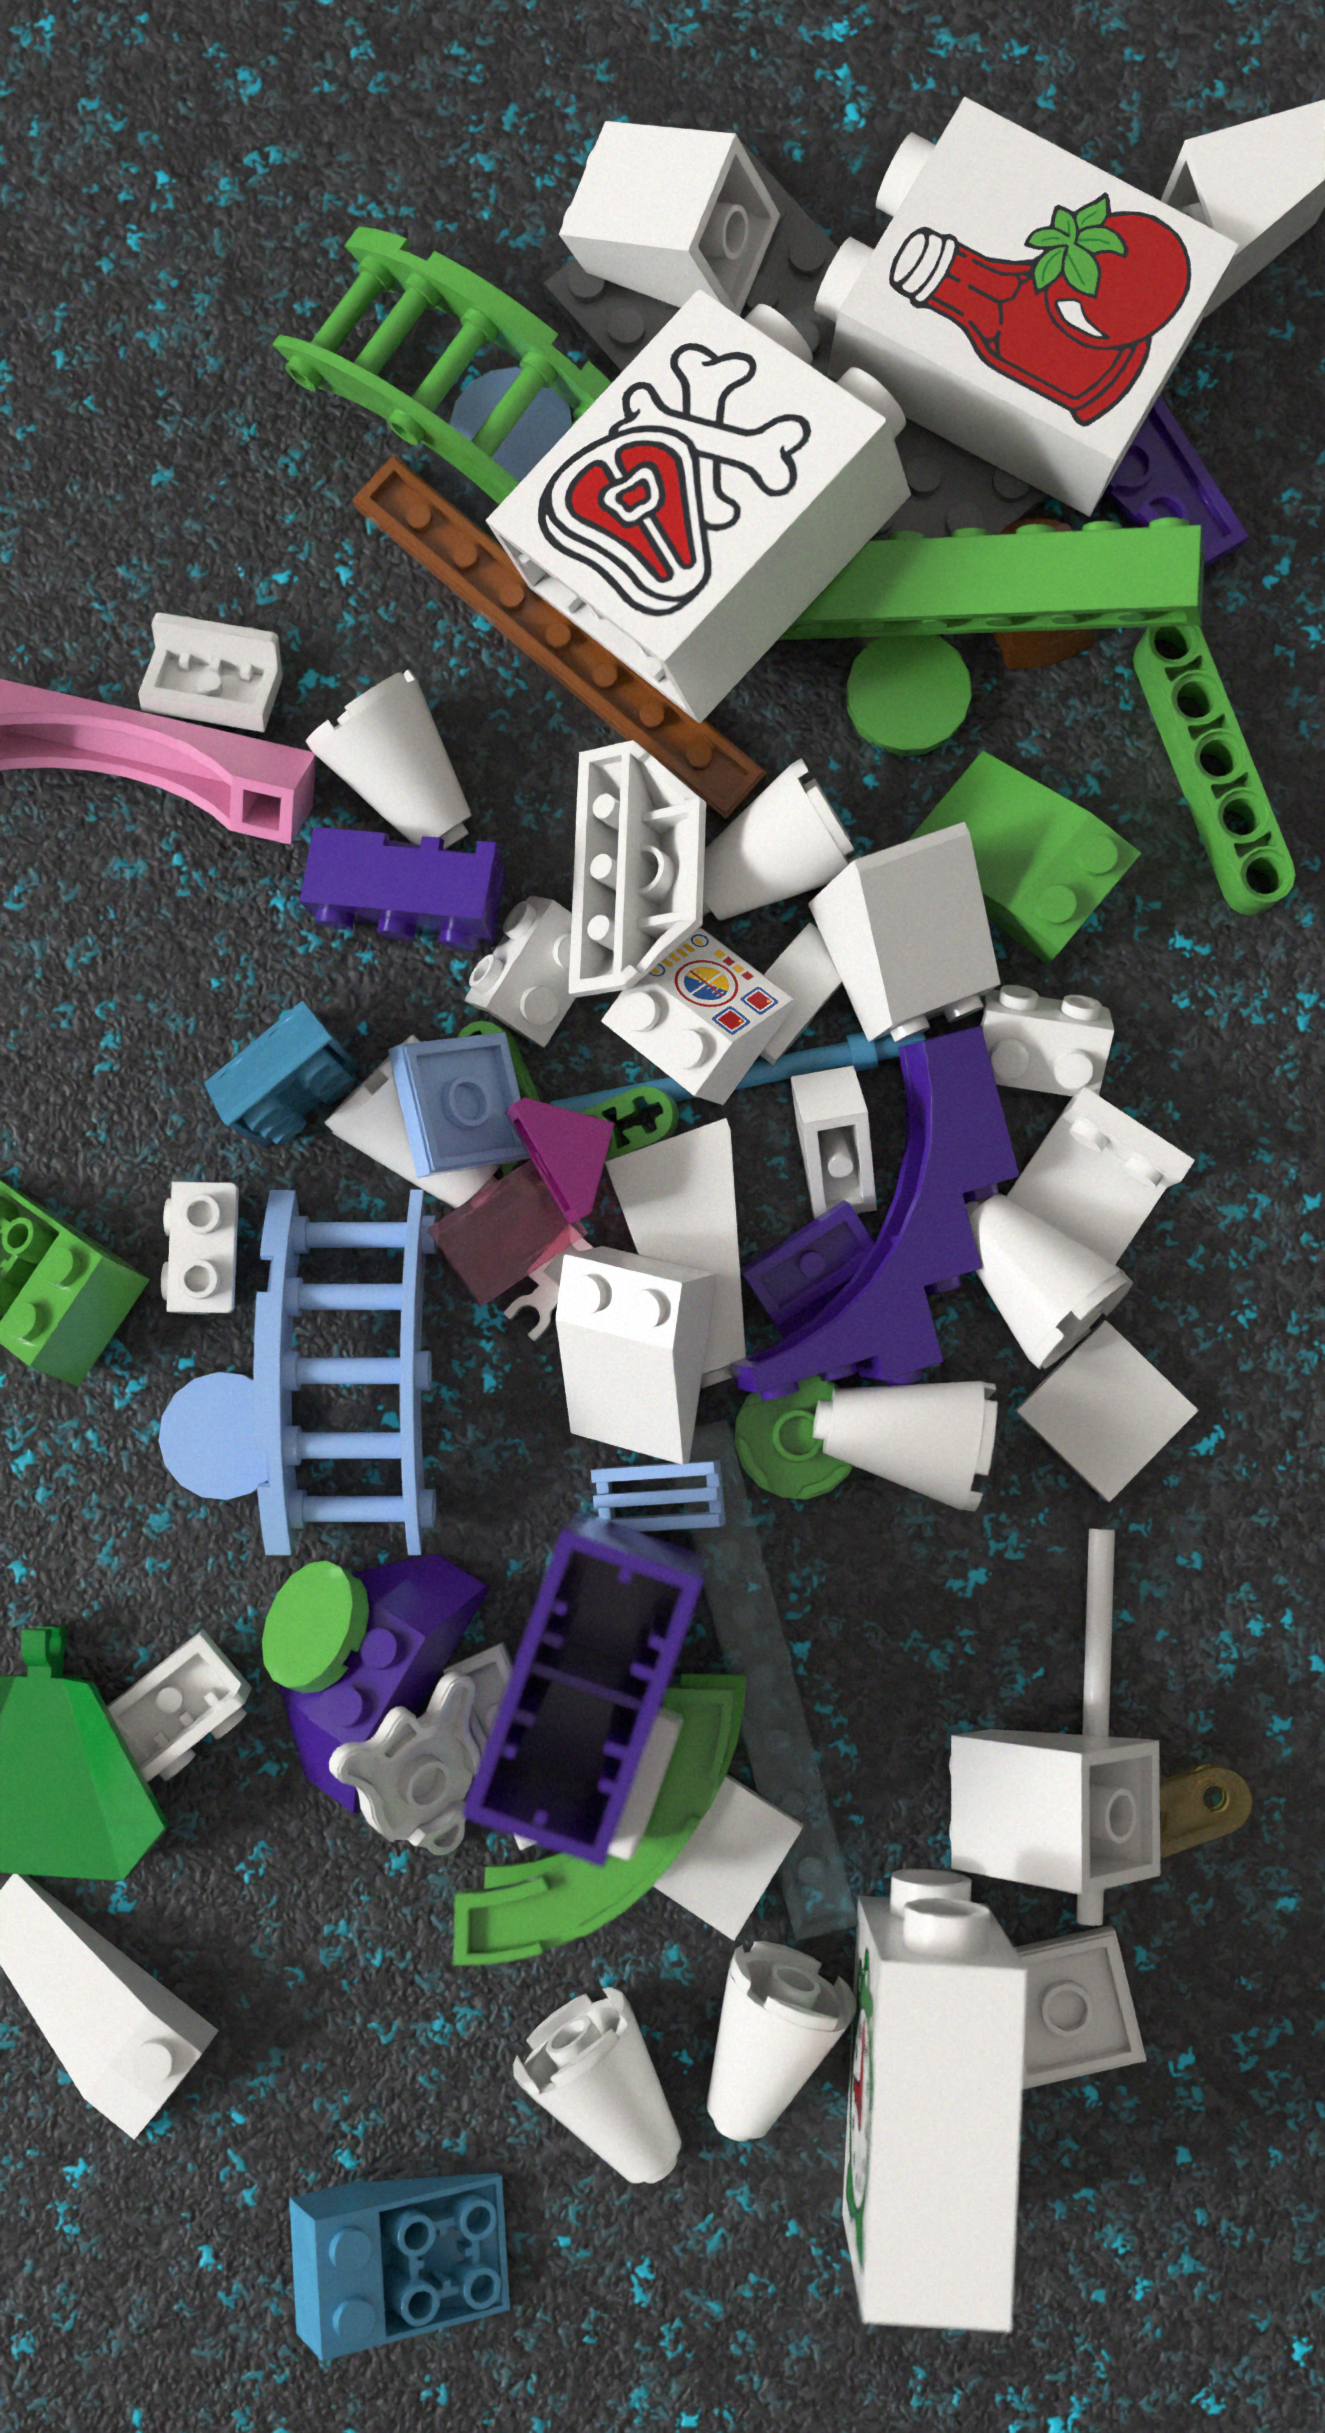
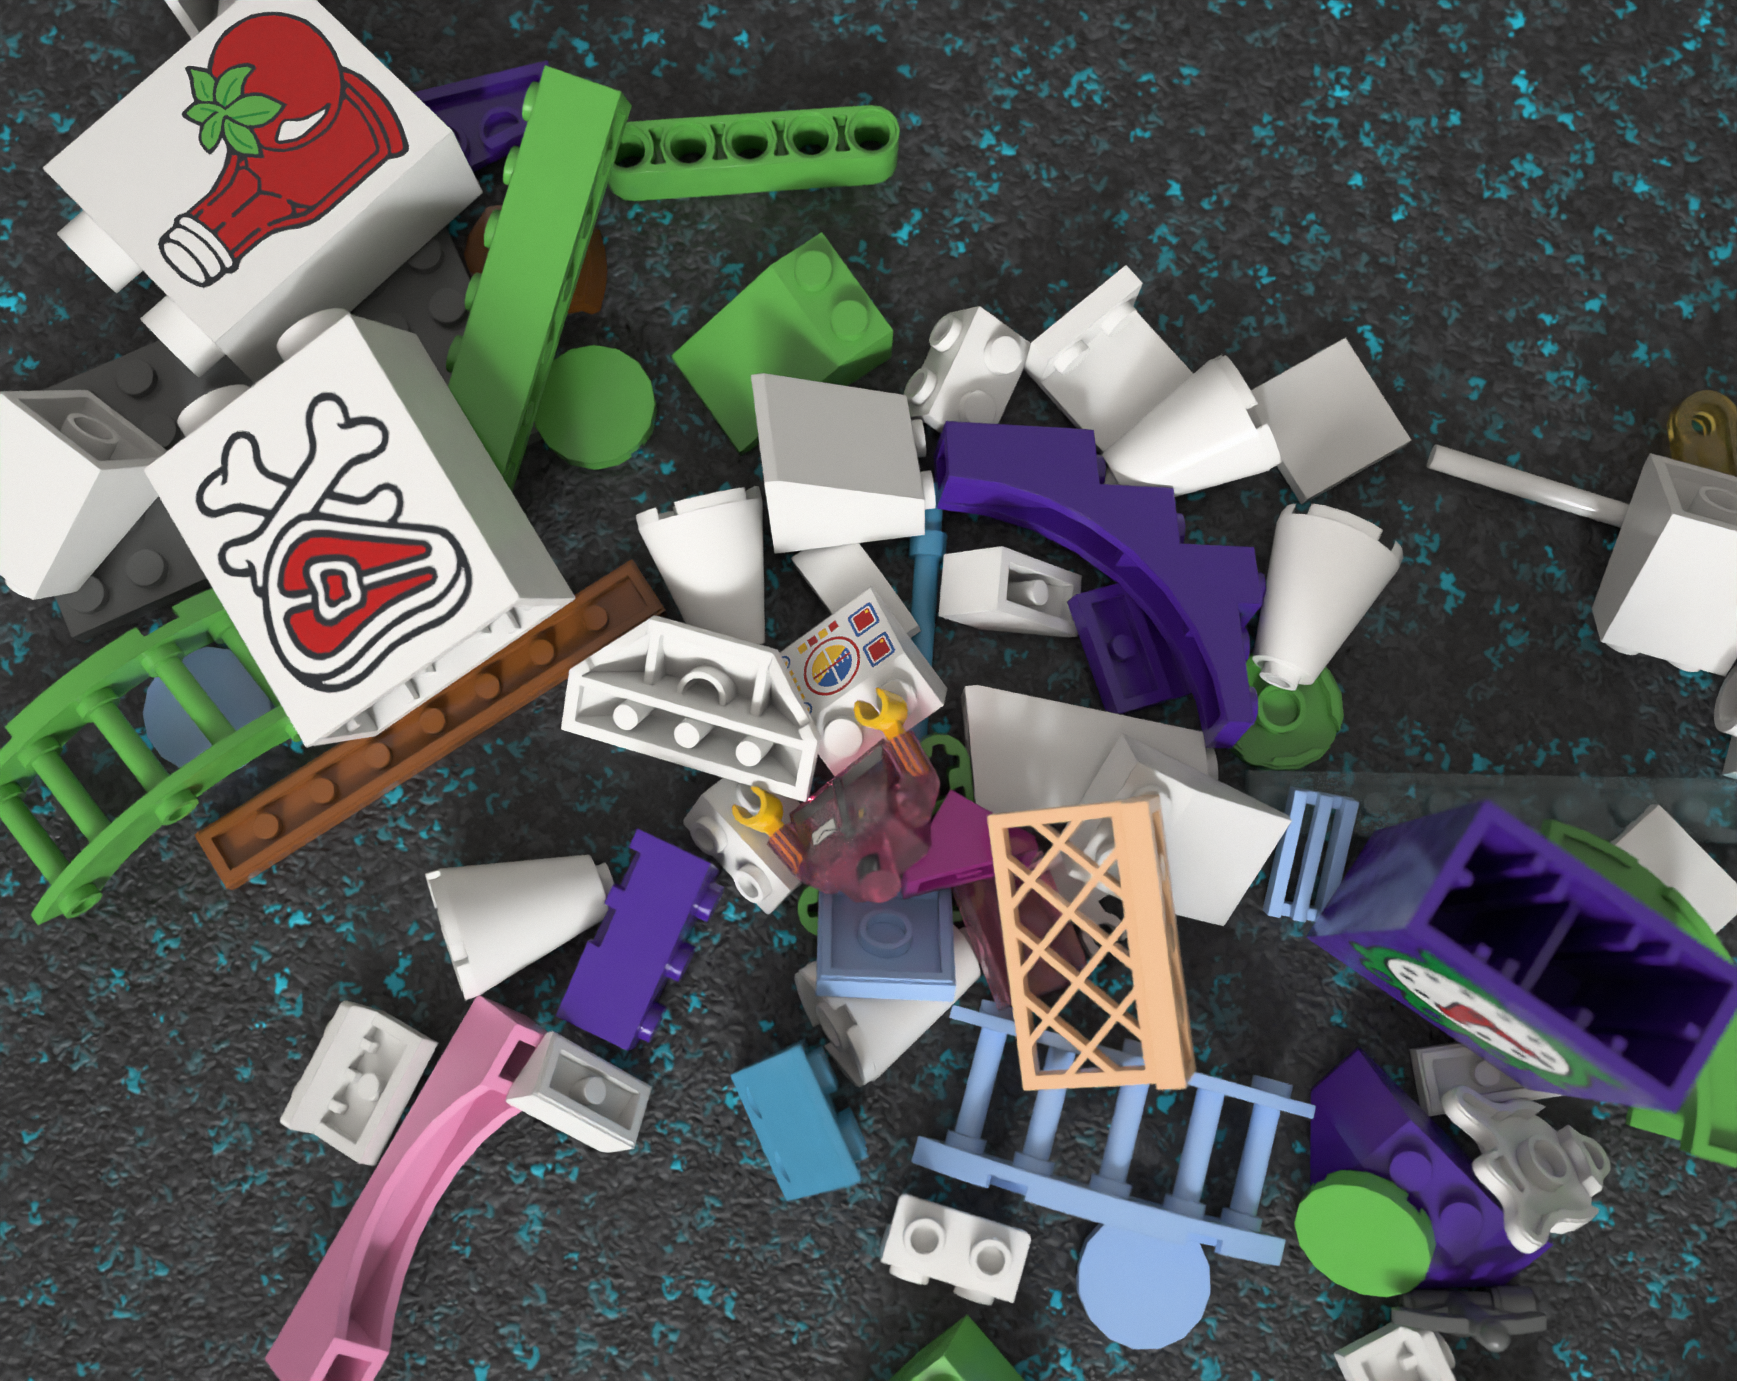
camera: 85 degrees left, 5 degrees down
none -> white slope [505,1031,652,1153]
none -> clear pink torso [732,687,940,903]
none -> light nougat fence [987,794,1196,1090]
none -> dark grey piece [1391,1285,1547,1352]

